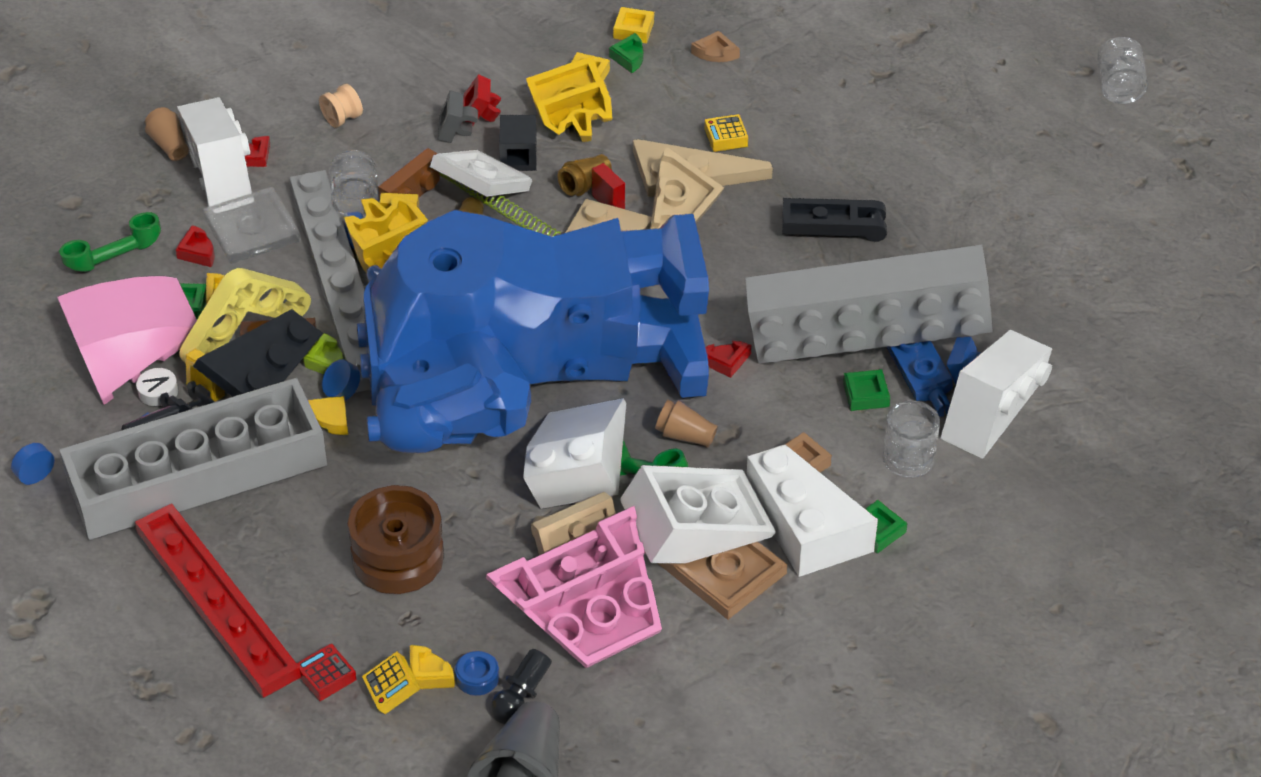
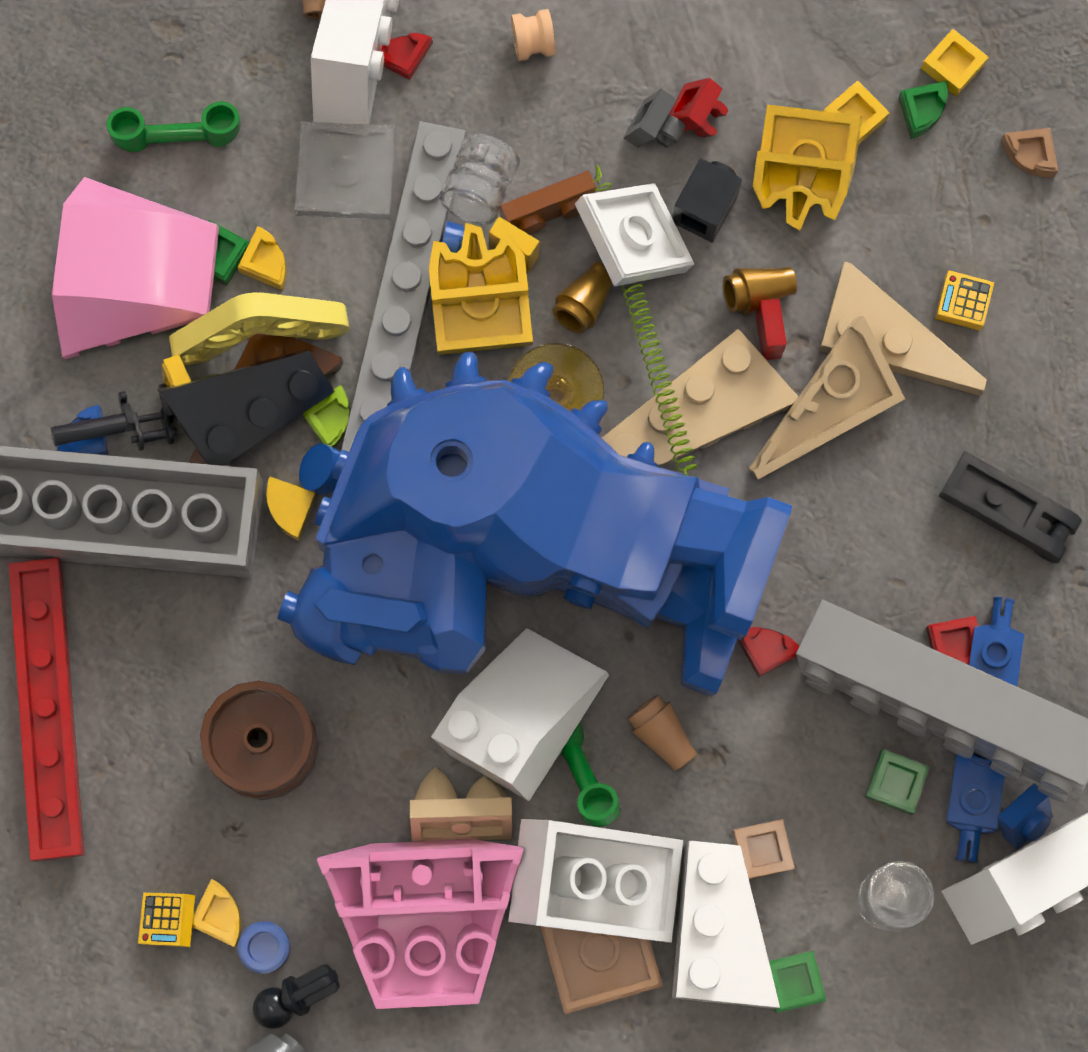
camera: 25 degrees right, 30 degrees up
white tile [136,368,178,406] -> none
red tile [175,225,215,267] -> none
red tile [297,643,357,701] -> none

